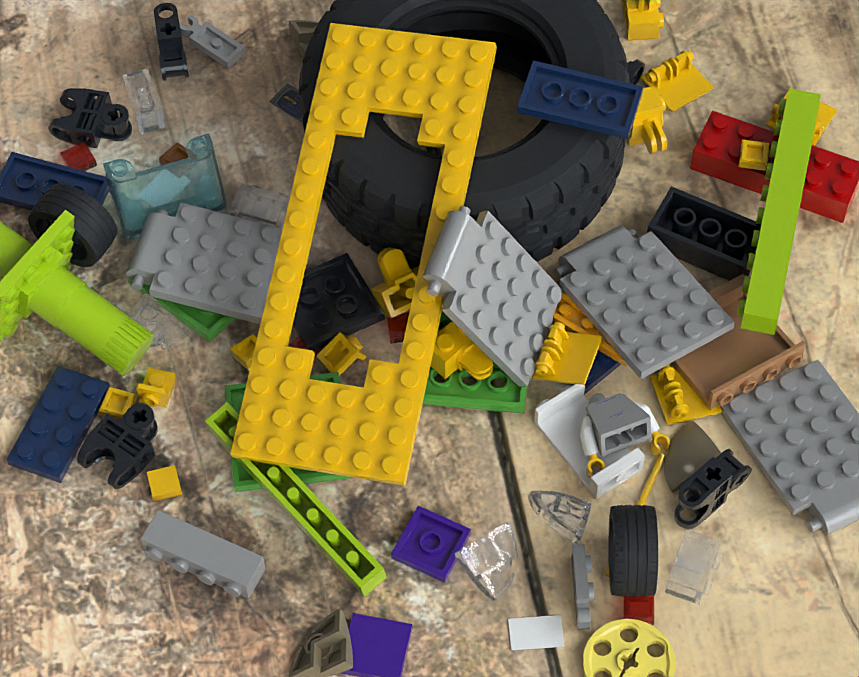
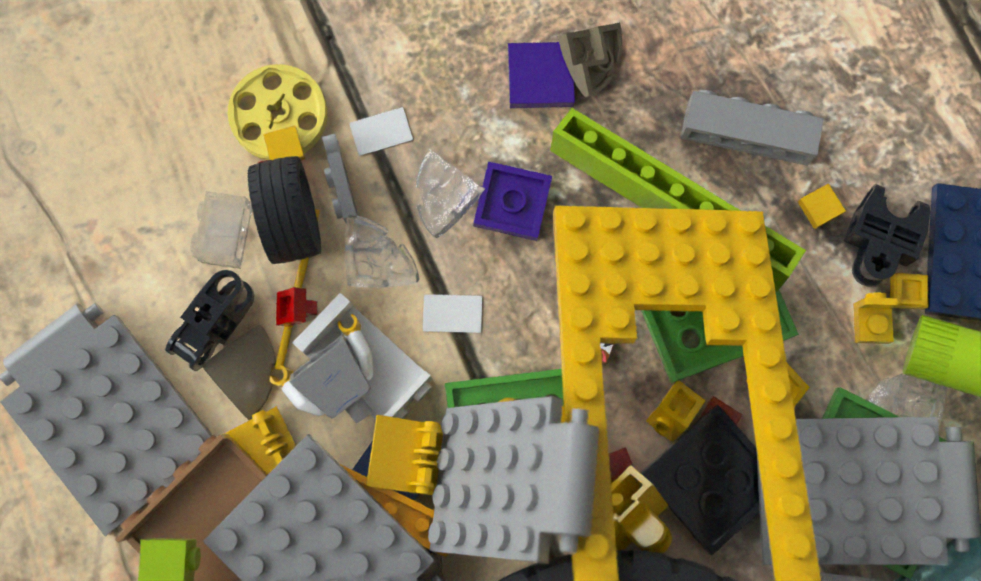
camera: 165 degrees right, 20 degrees up
none -> yellow tile [263,125,305,160]
none -> red tile [276,287,317,327]
none -> white sticker [423,294,482,333]

